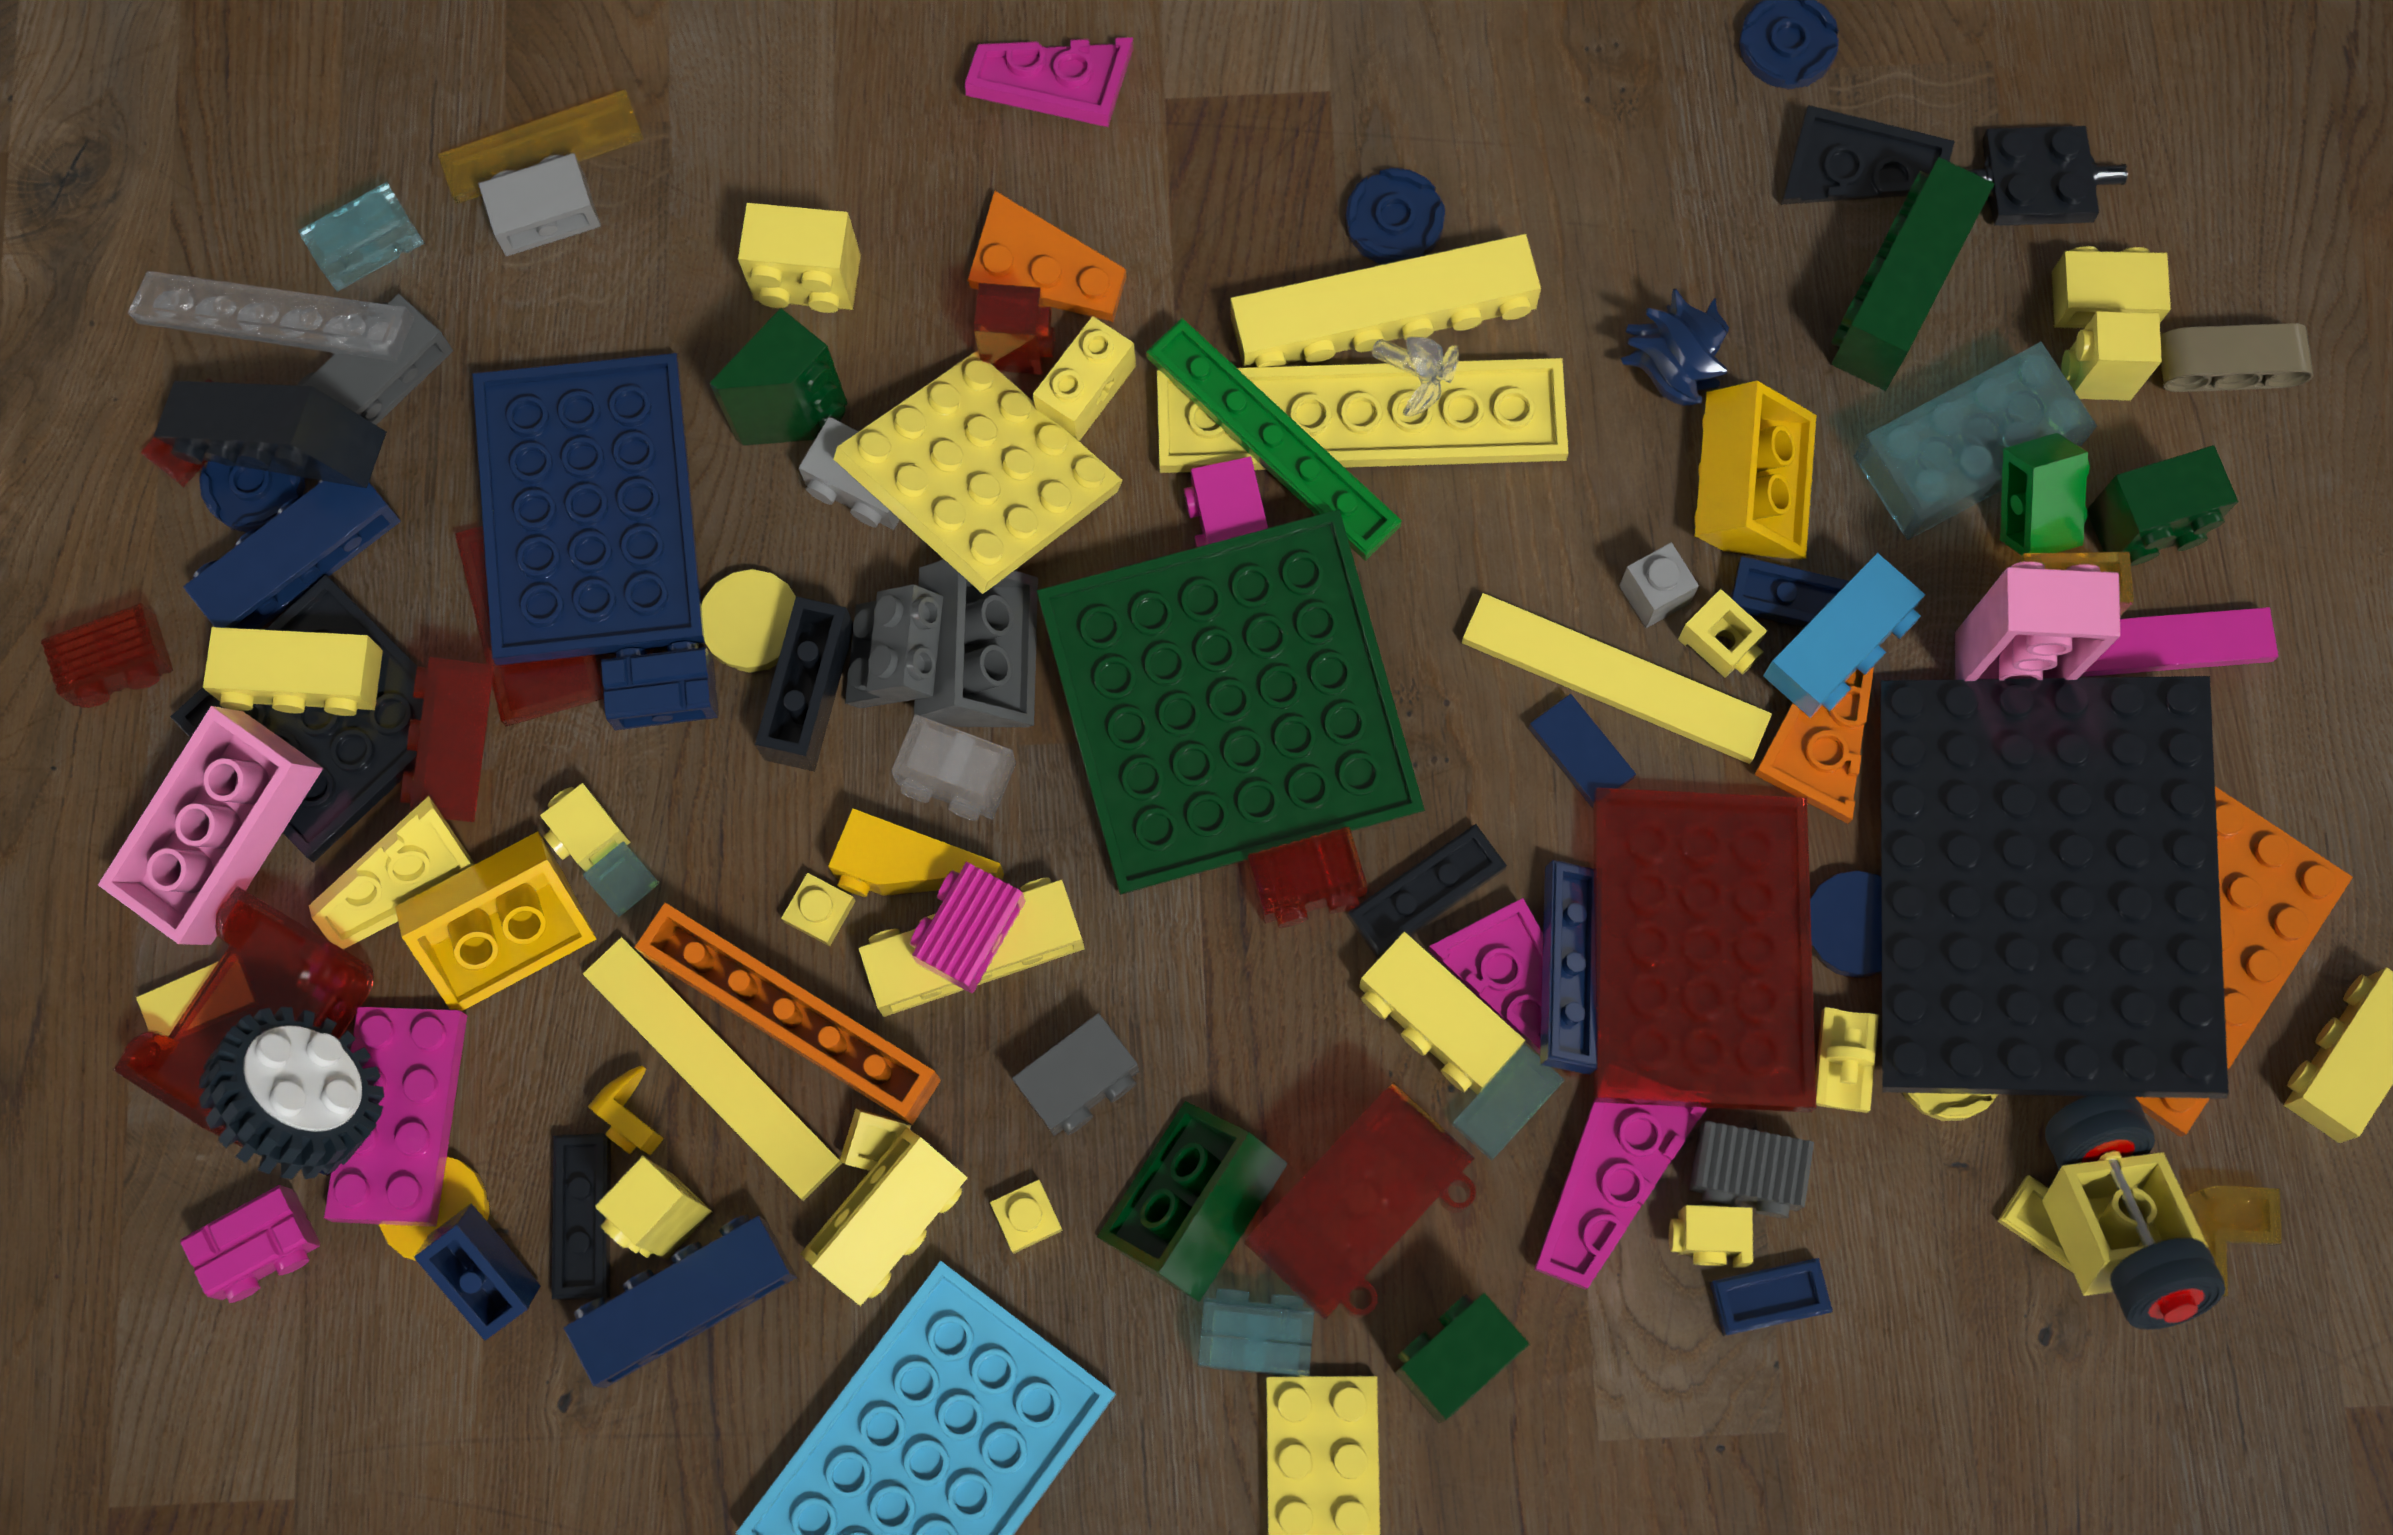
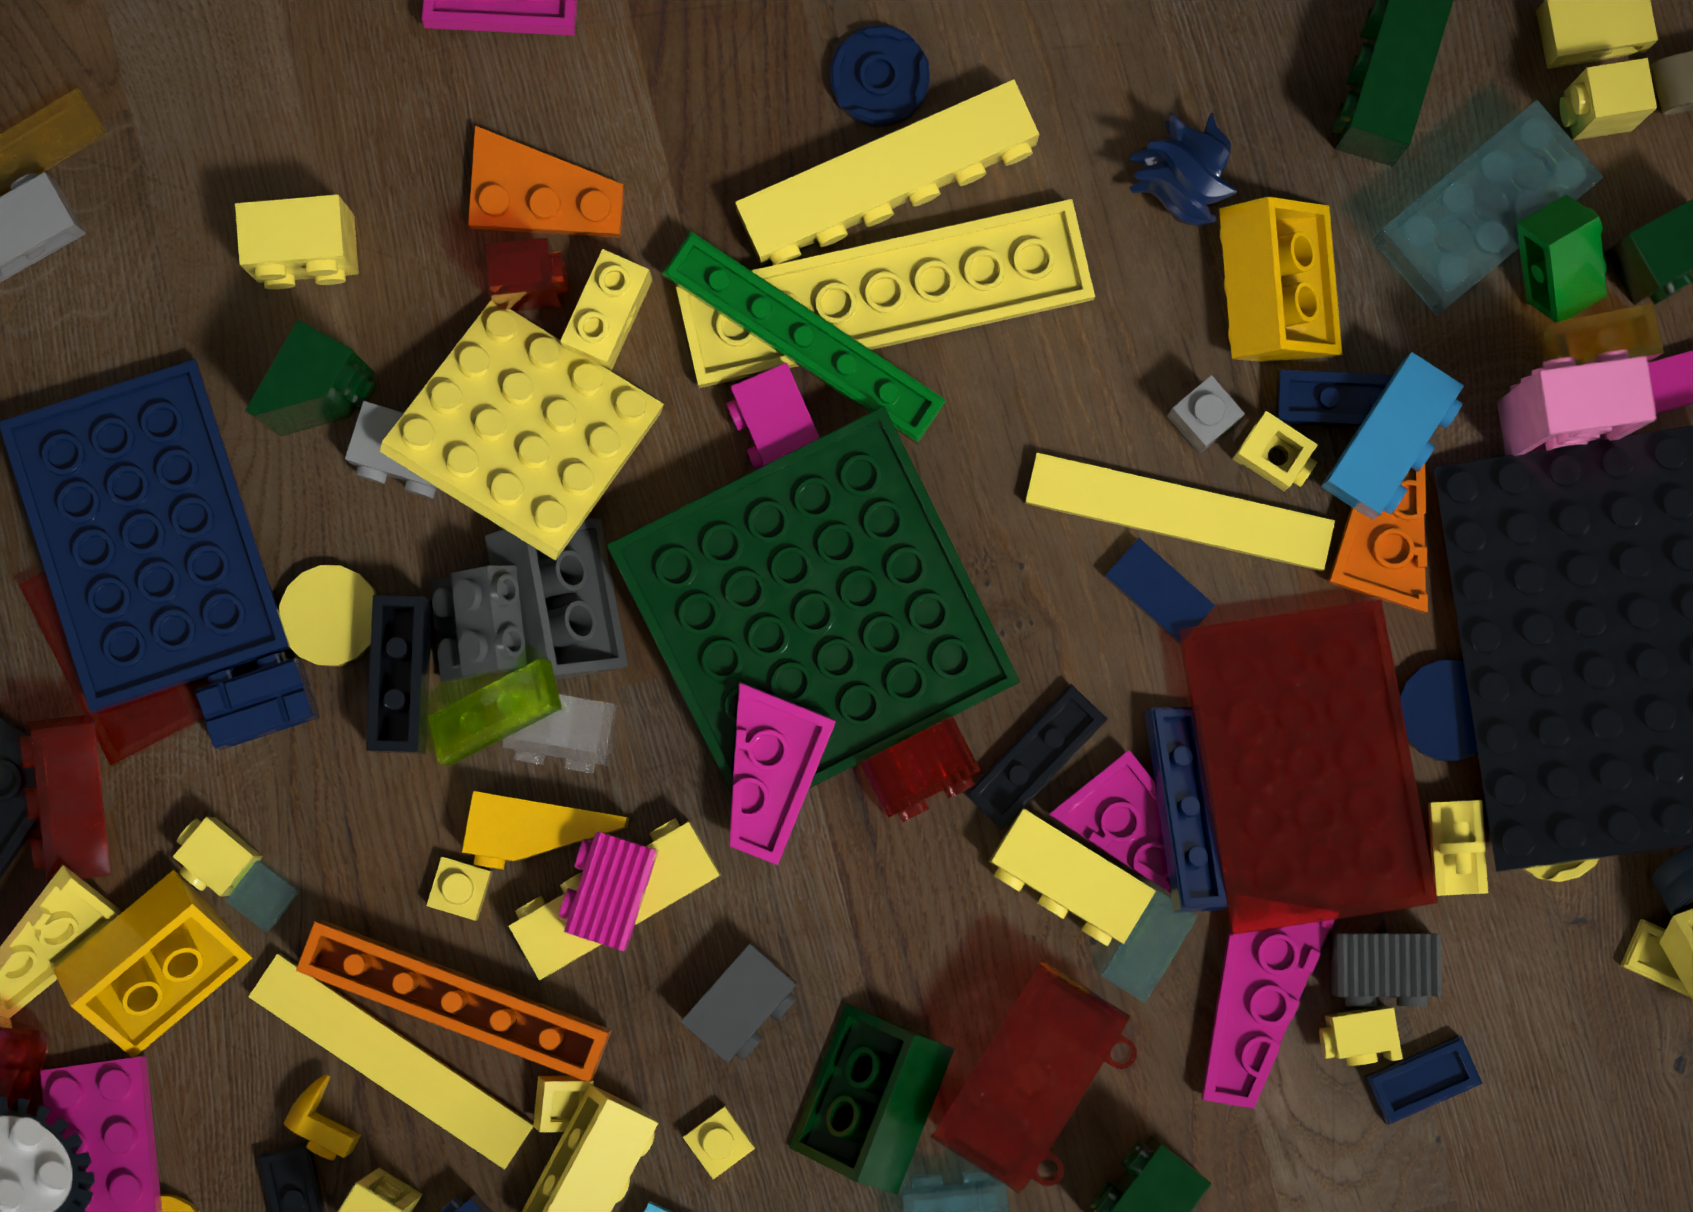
camera: 15 degrees left, 10 degrees up
clear plant [1372,337,1459,417] -> none
none -> clear neon green tile [428,659,562,766]
none -> dark pink wing [729,682,836,865]

